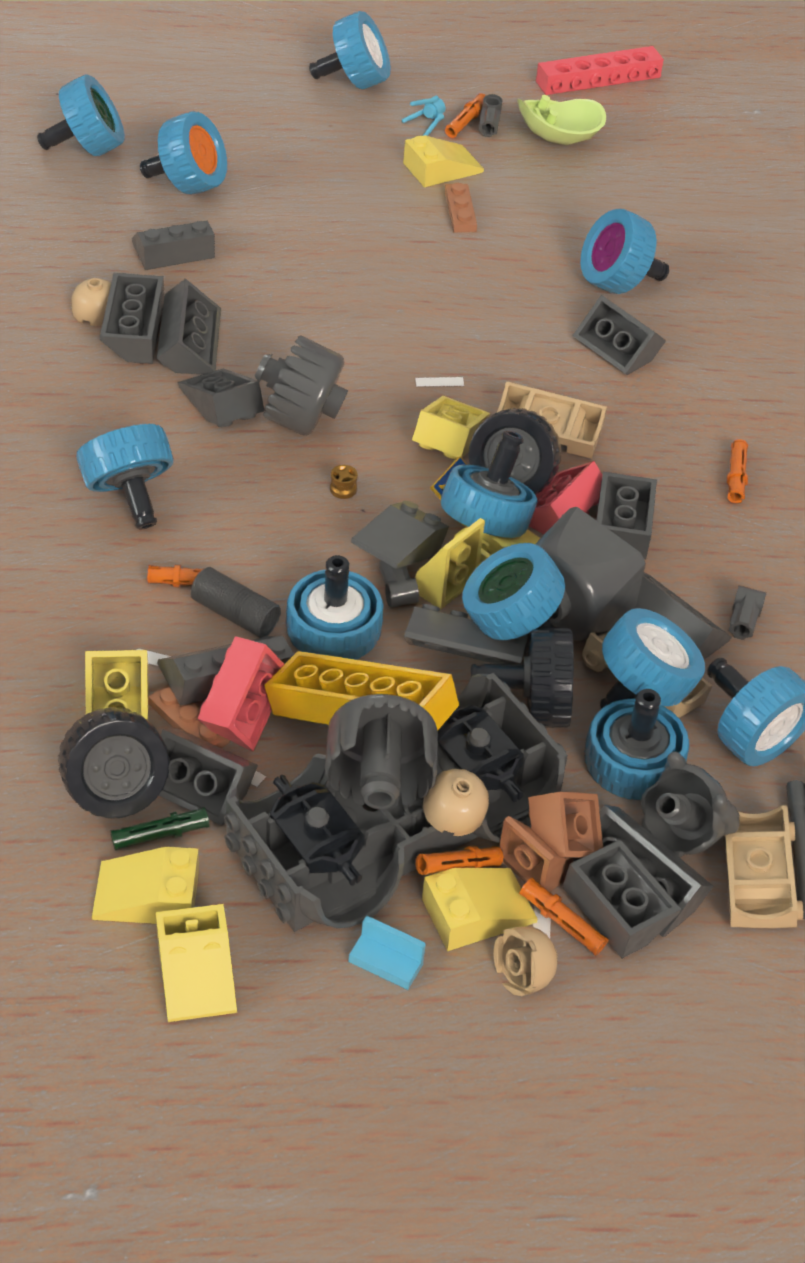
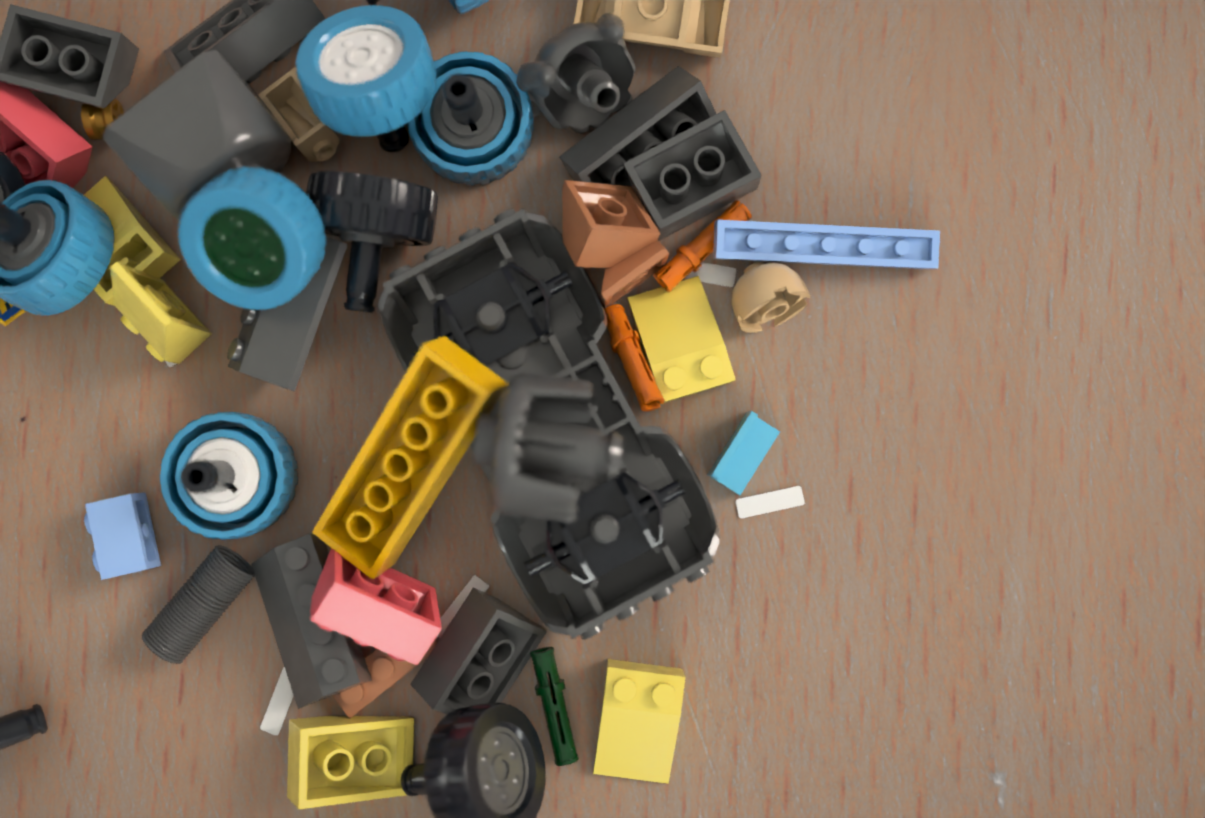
camera: 80 degrees left, 40 degrees up
orange pin [147,564,205,588] -> none
light yellow slope [156,904,237,1022] -> none
dark grey slope [351,500,449,569] -> none
dark grey piece [379,560,419,607] -> none
tan cylinder [423,769,489,836] -> none
none -> light blue brick [84,492,161,580]
none -> light blue plate [713,220,940,269]
none -> white sticker [736,486,805,518]

